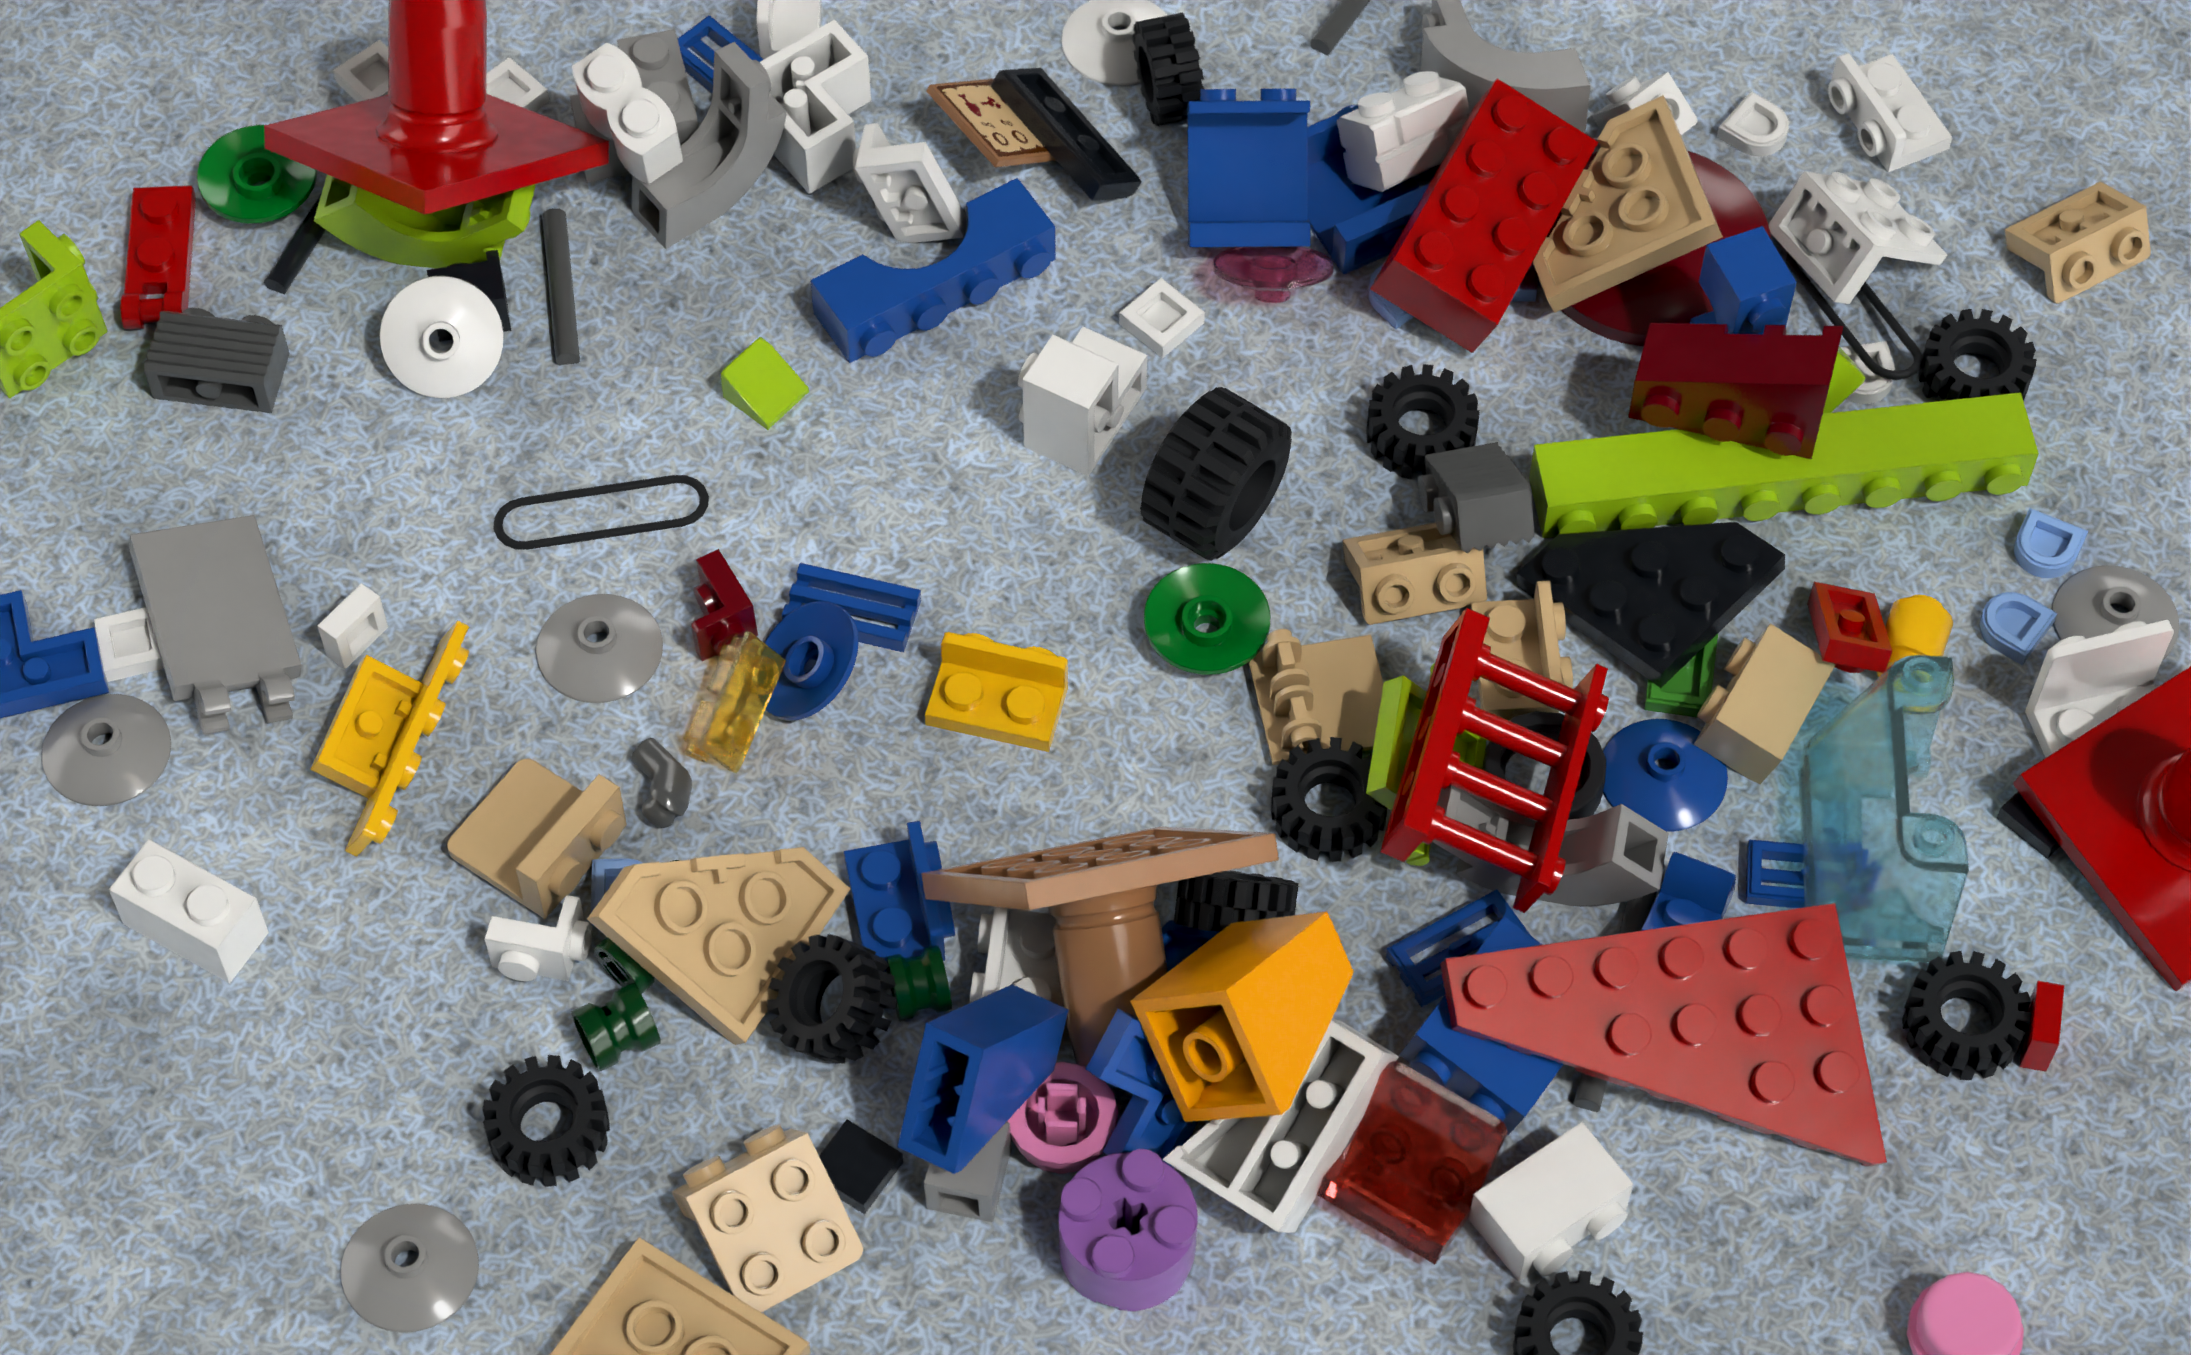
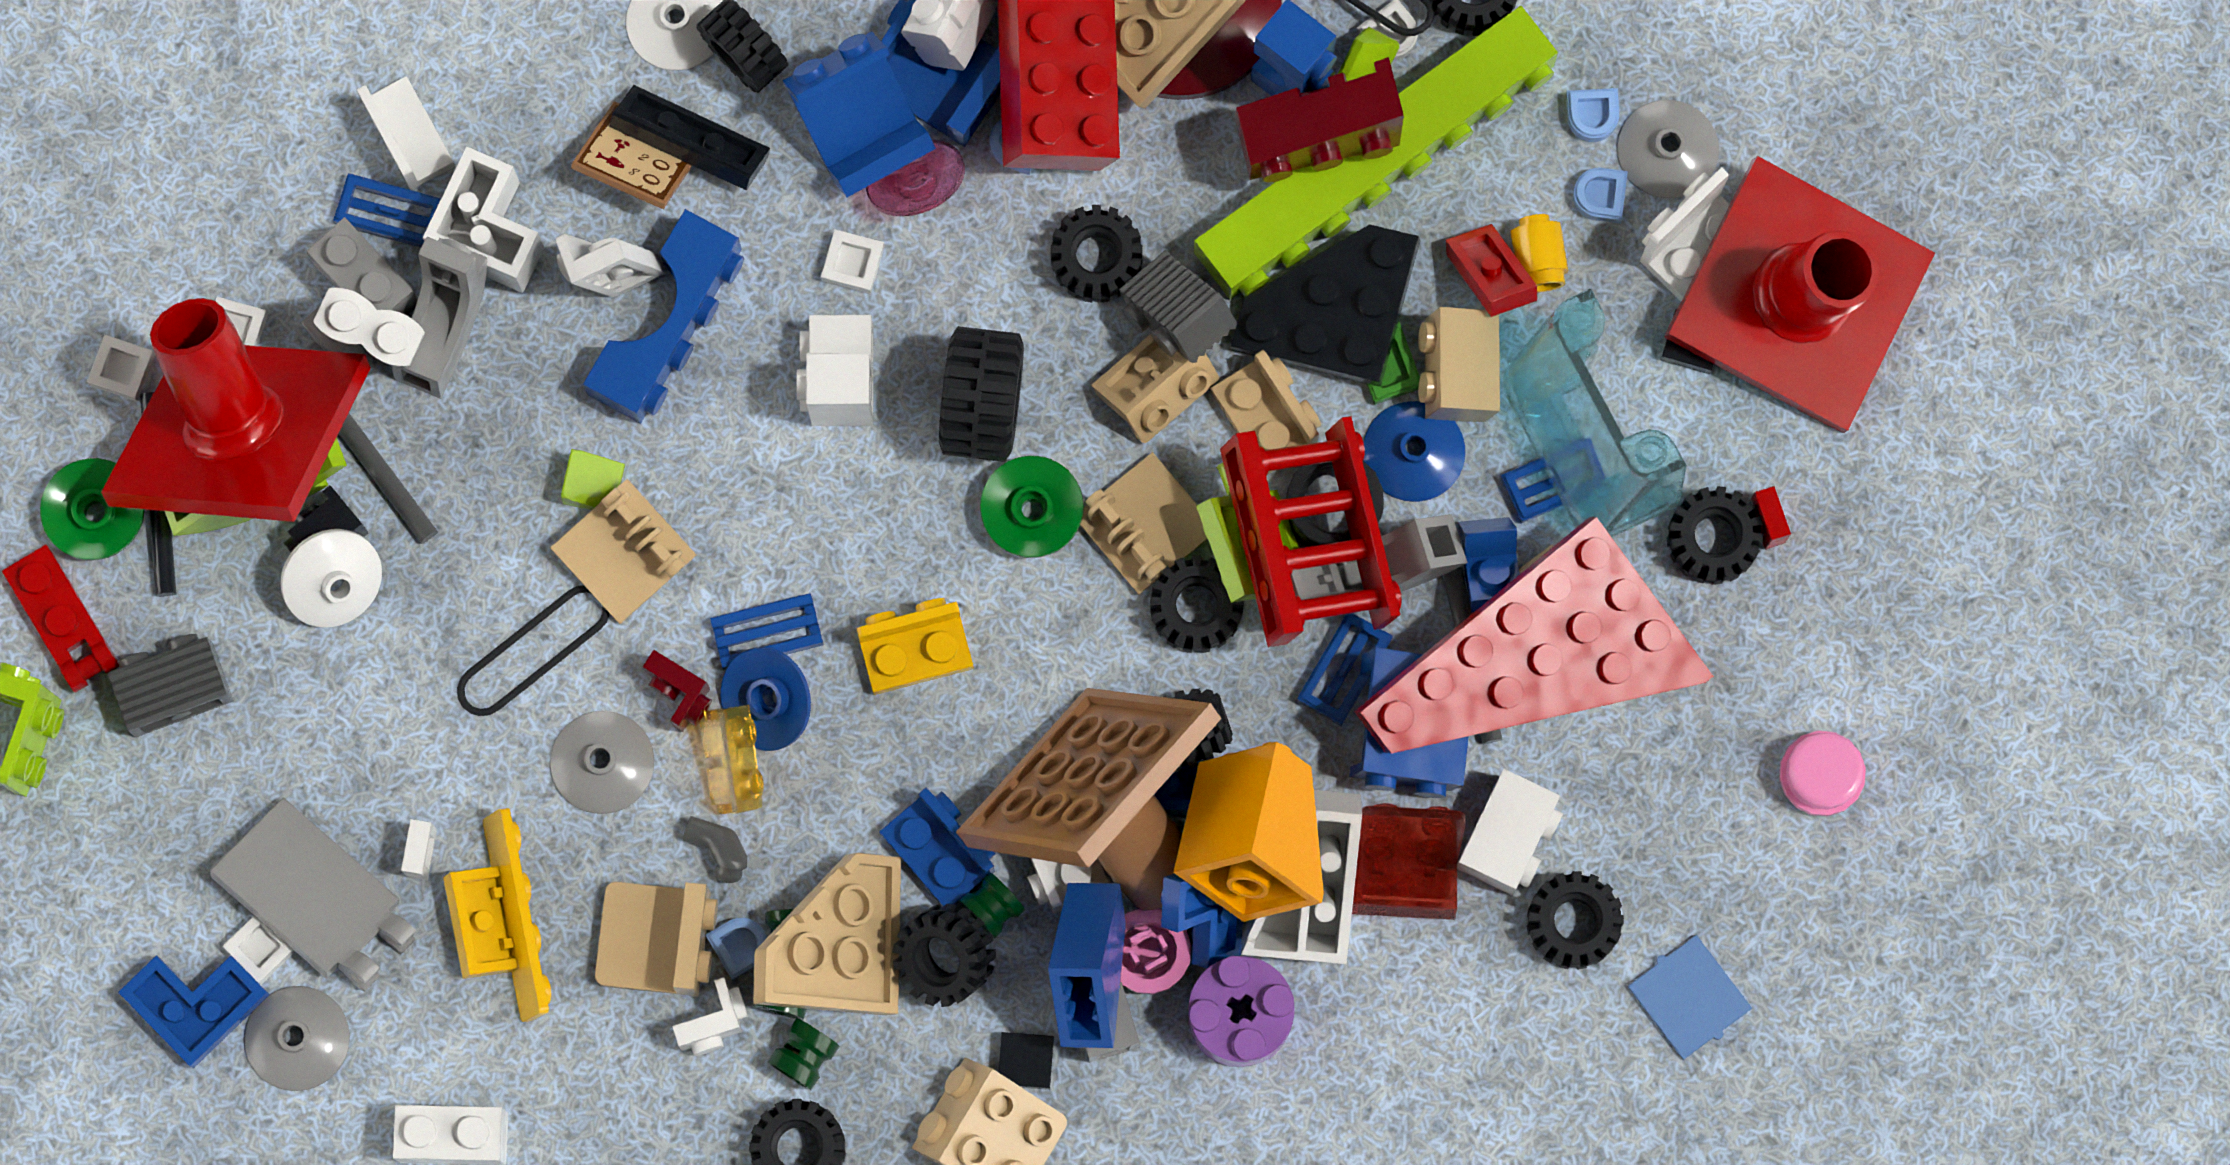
camera: 30 degrees left, 20 degrees up
none -> tan hinge [550,479,697,624]

